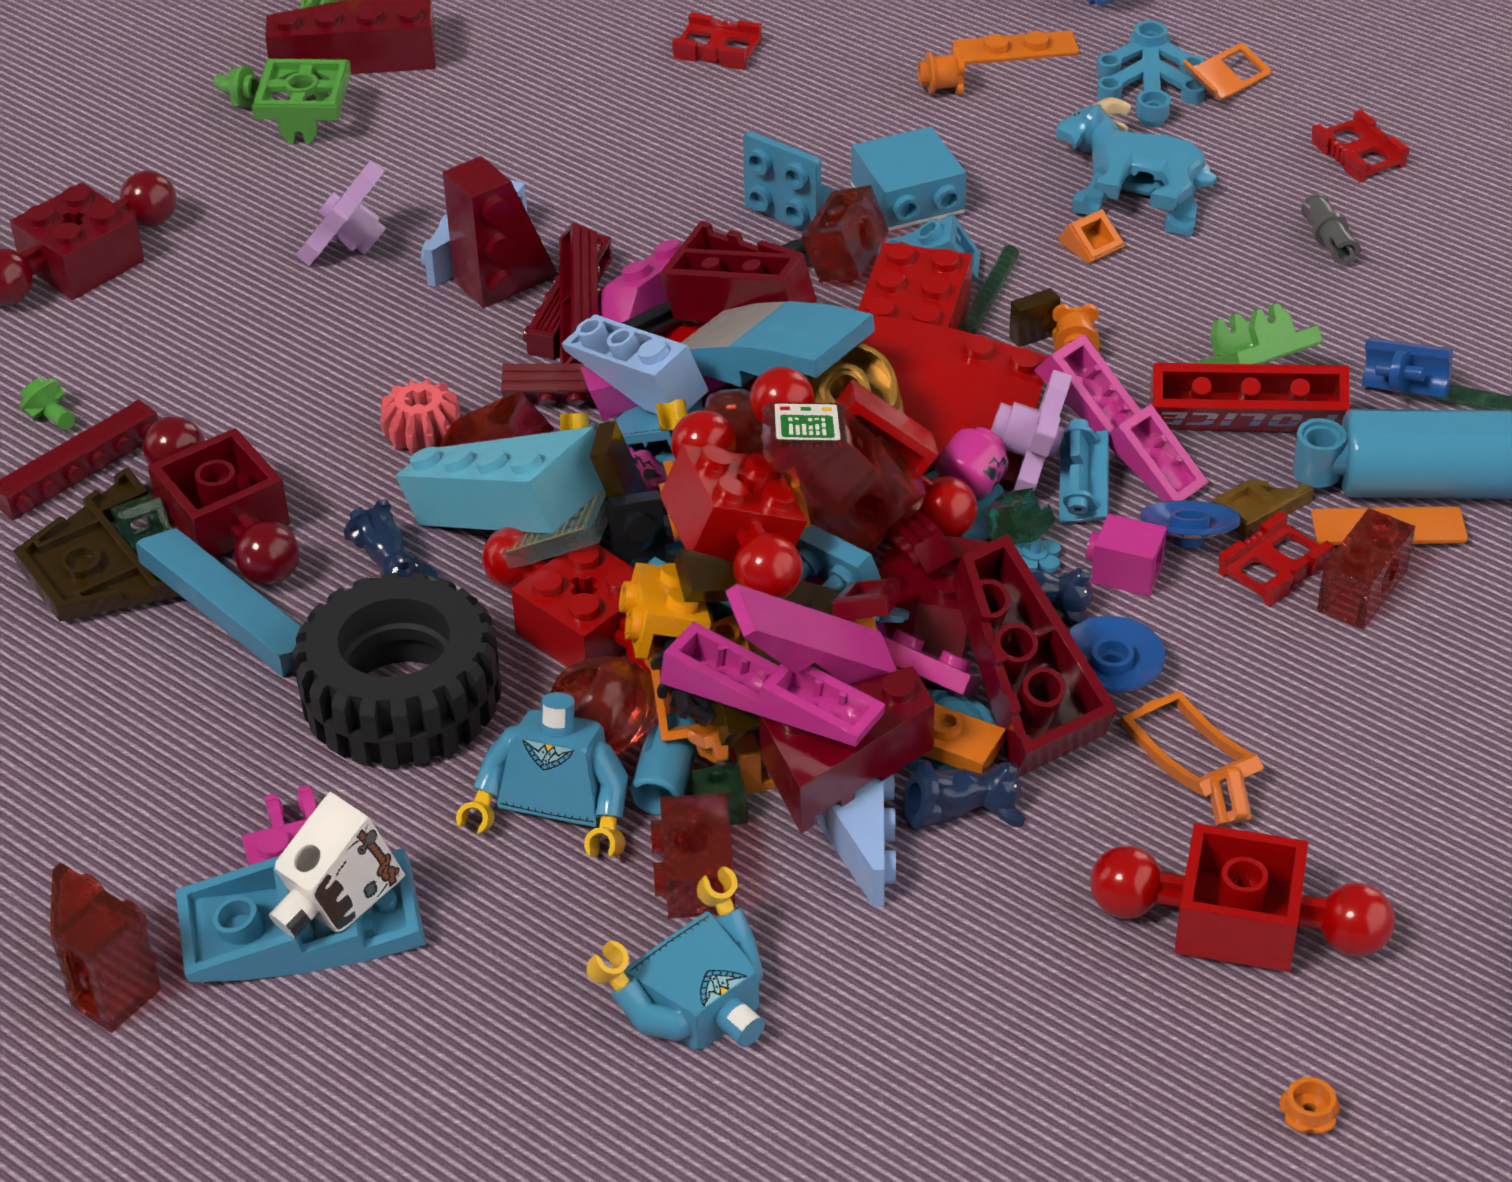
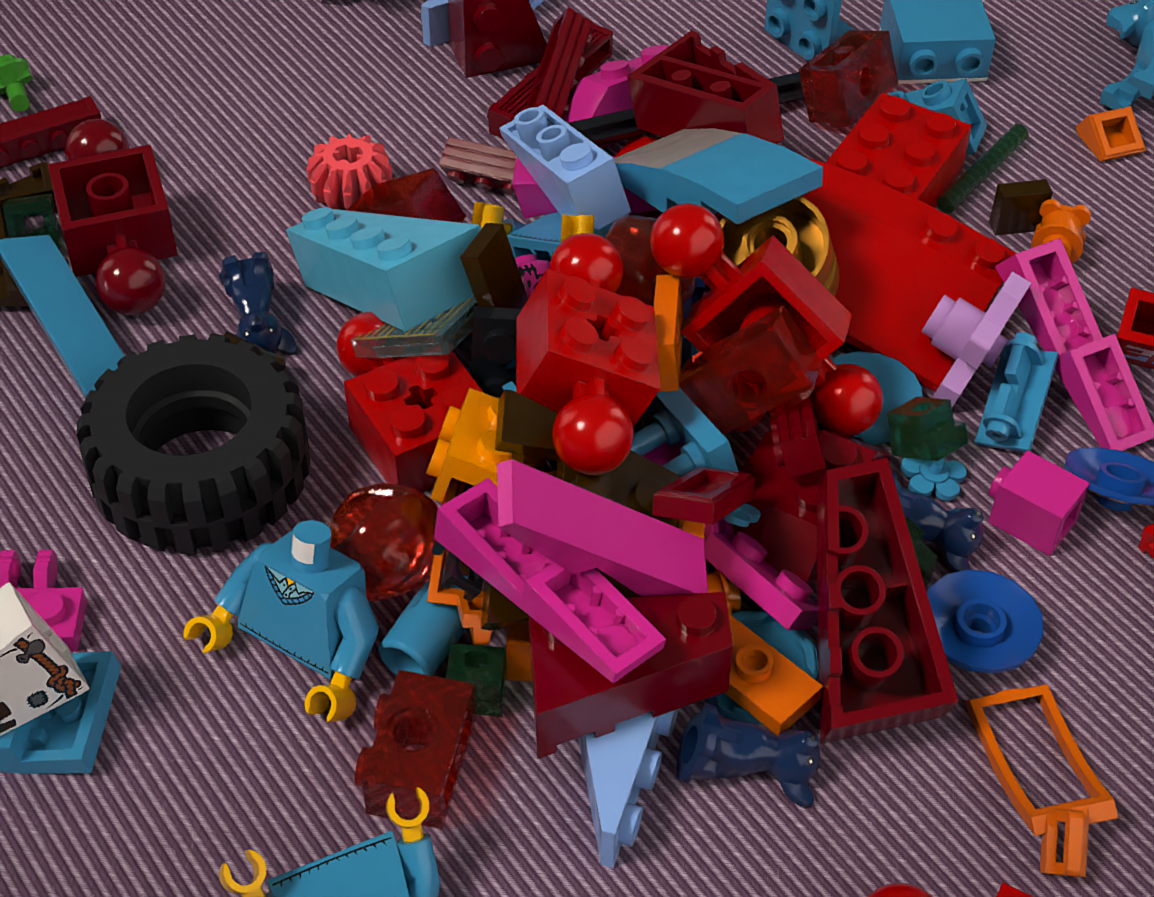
camera: 15 degrees right, 5 degrees up
clear red slope [762,402,883,518] -> none
dark pink head [935,427,1009,501] -> none

